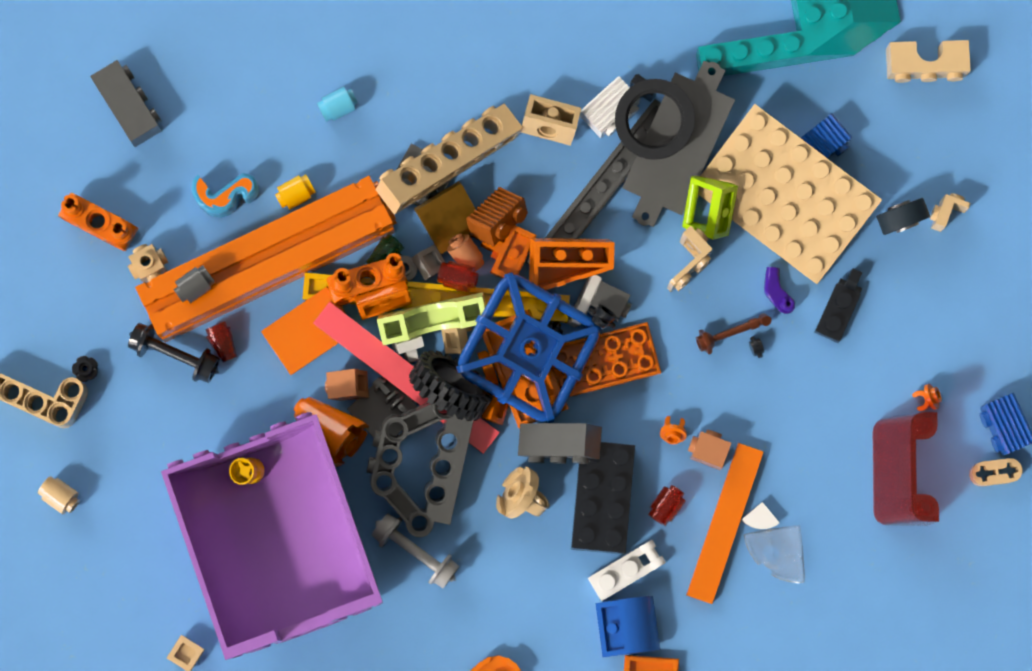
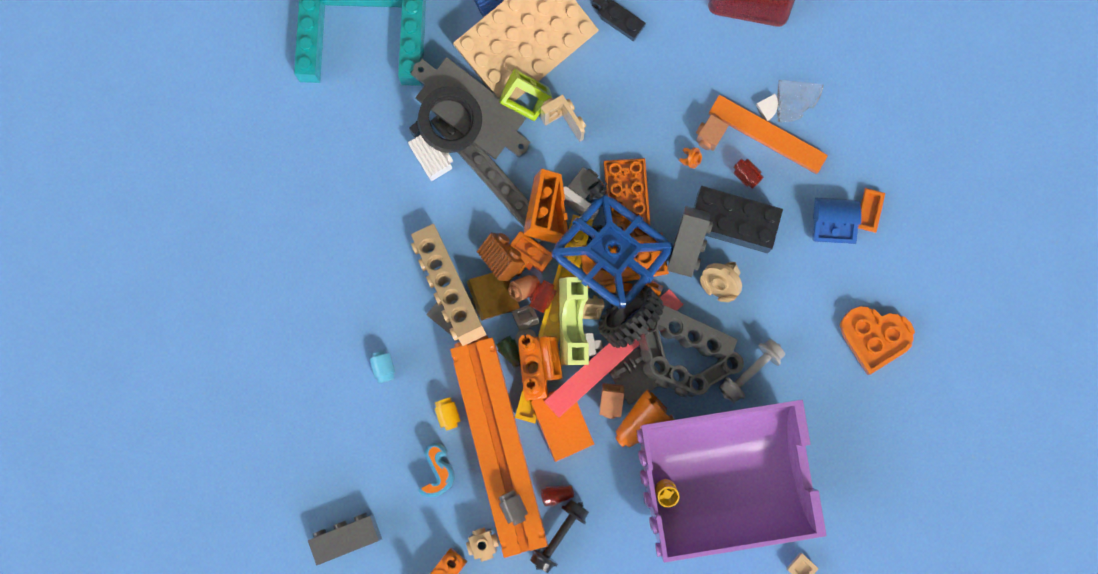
camera: 75 degrees left, 0 degrees up
tan brick [521,94,581,146] -> none
white plate [588,540,666,601] -> none
copper piece [696,313,772,354] -> none
black piece [749,336,764,358] -> none
dark purple arm [764,267,795,314] -> none

